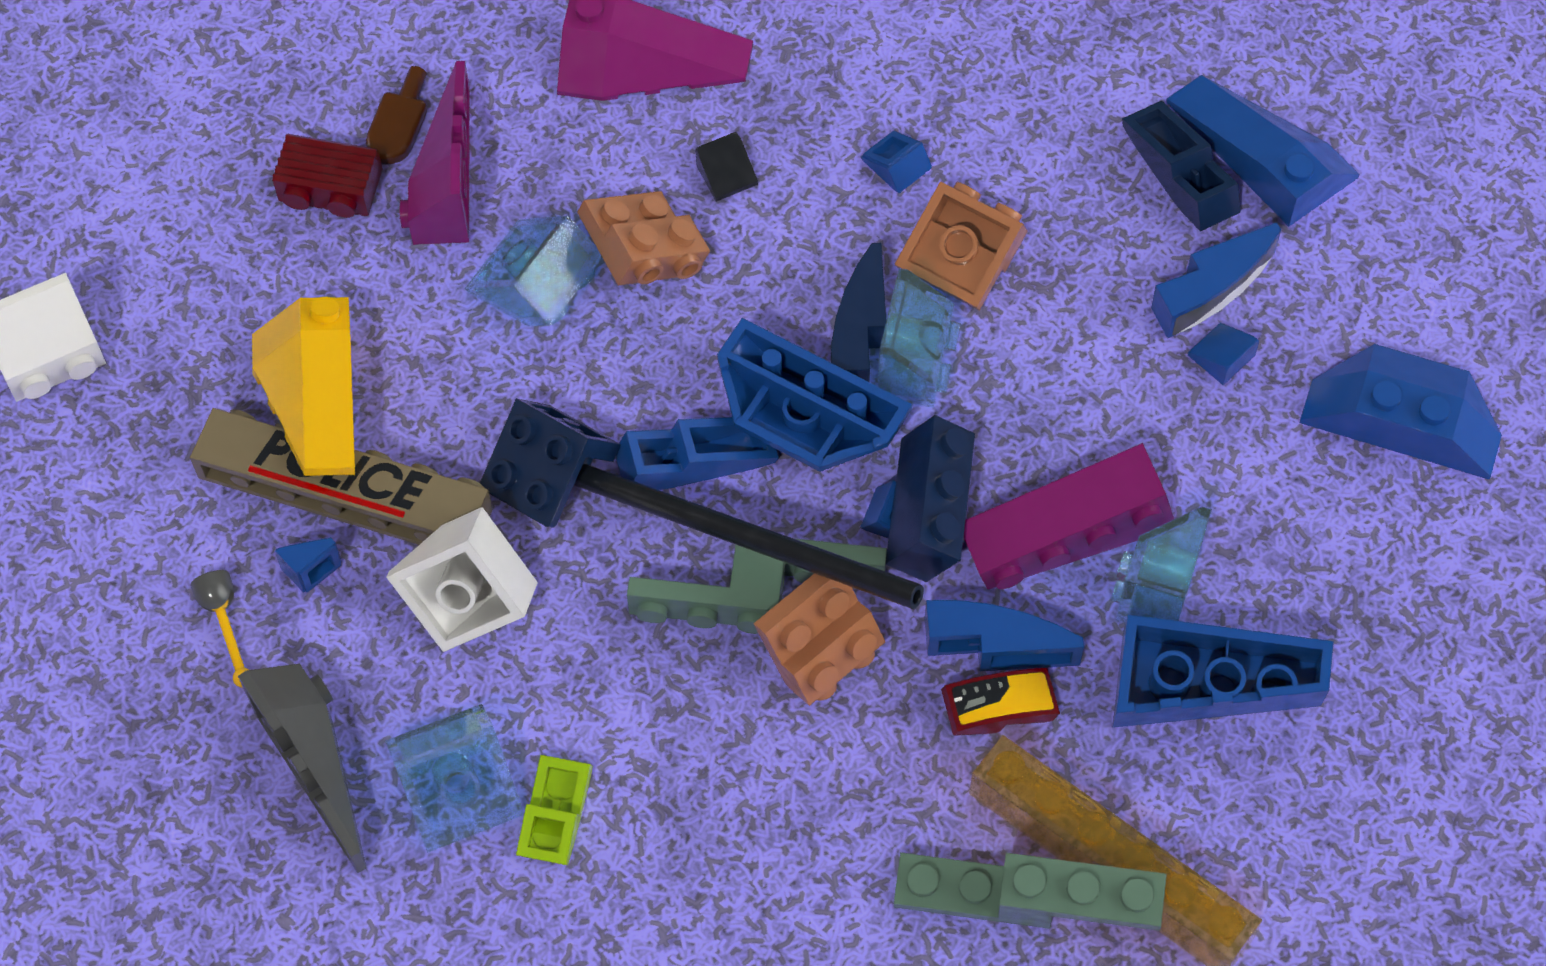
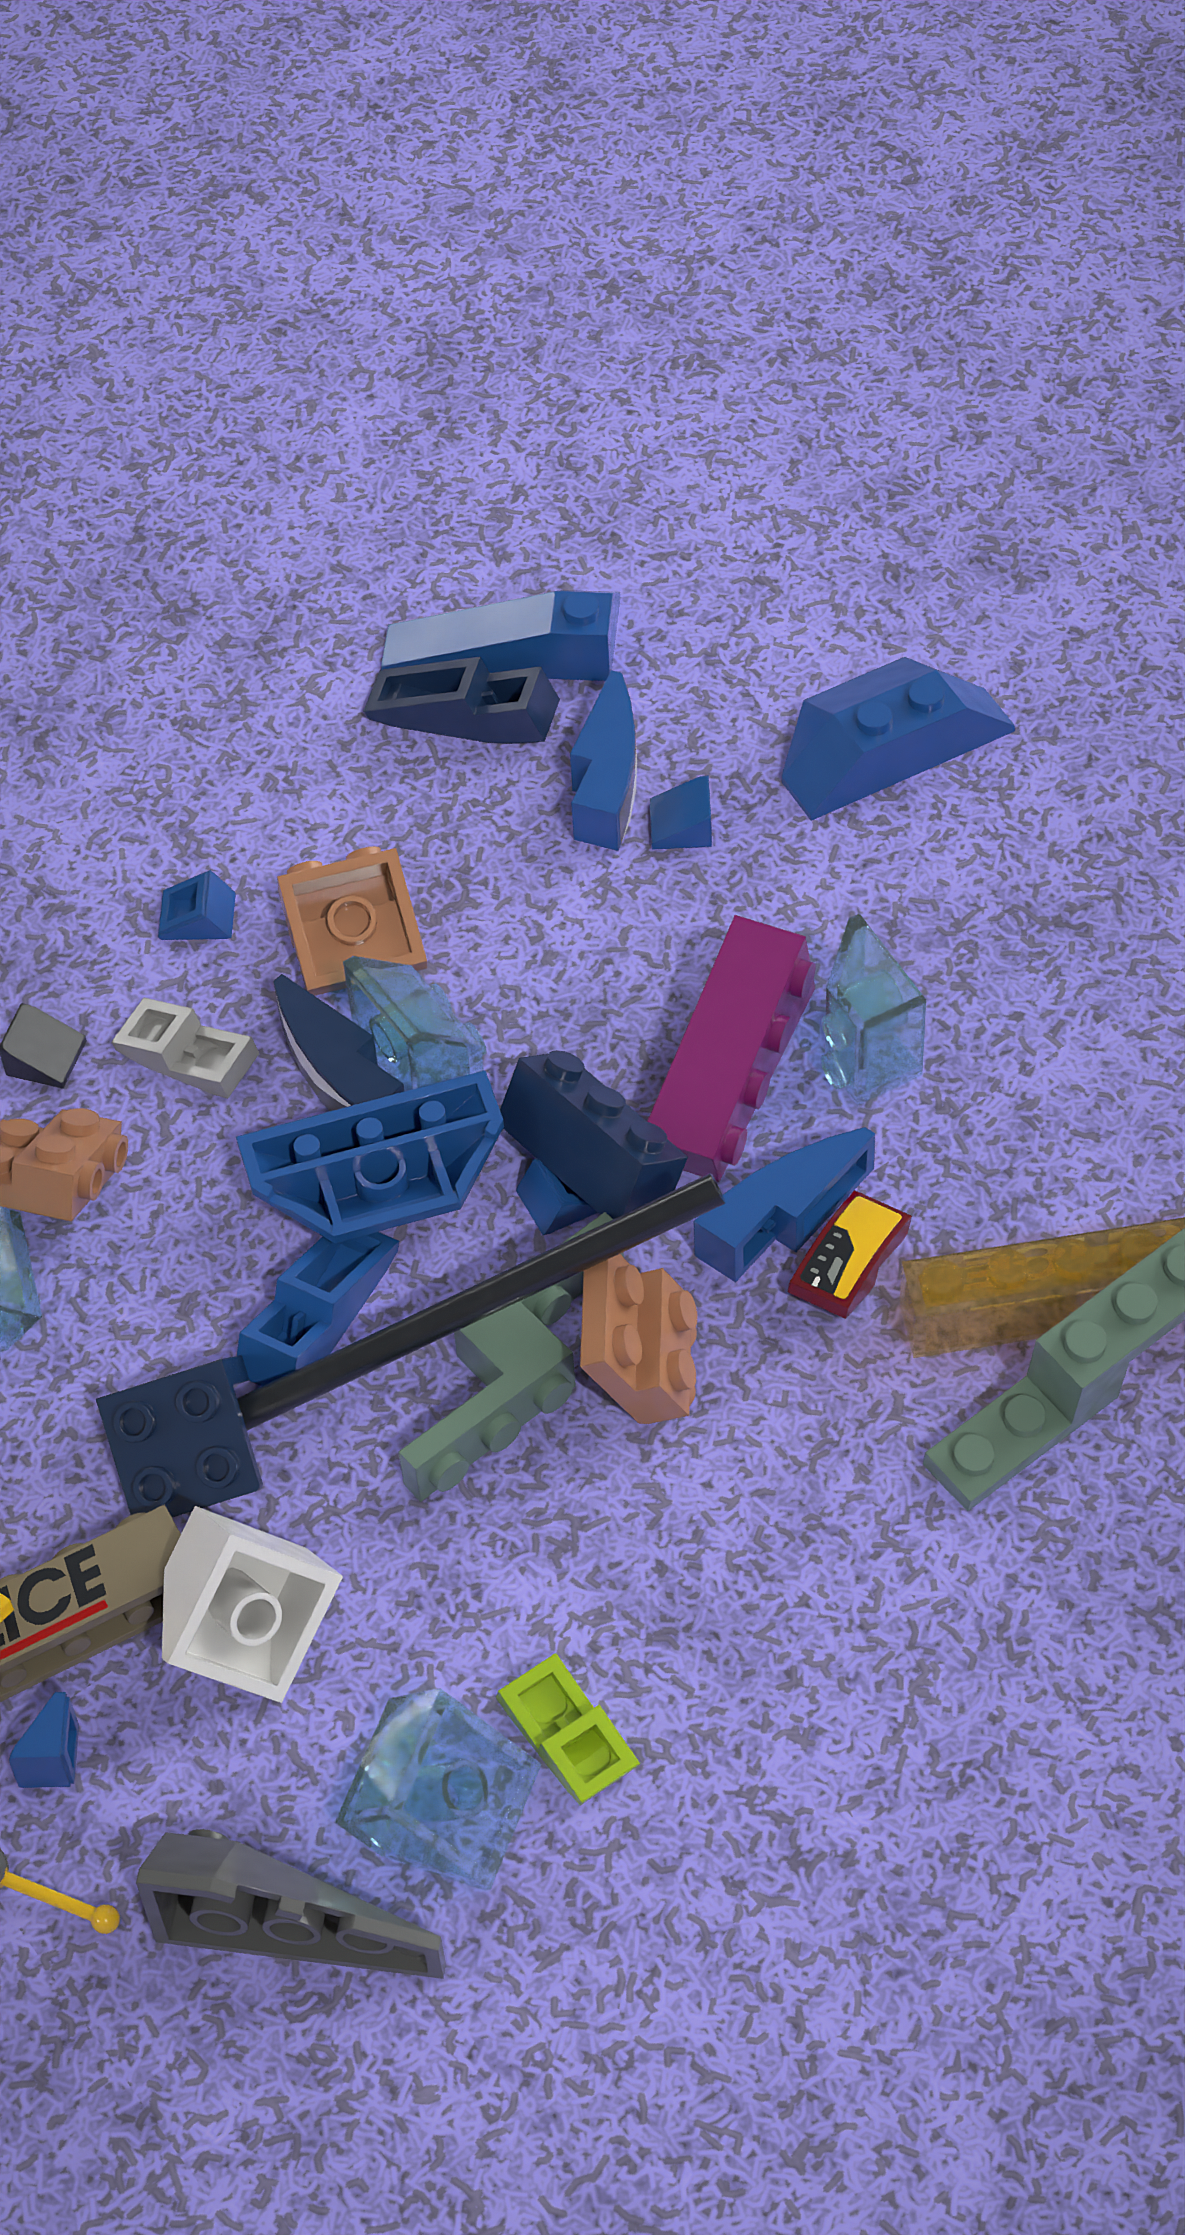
camera: 45 degrees left, 10 degrees down
blue wedge [1112,614,1334,728] -> none
none -> light grey slope [112,997,259,1099]

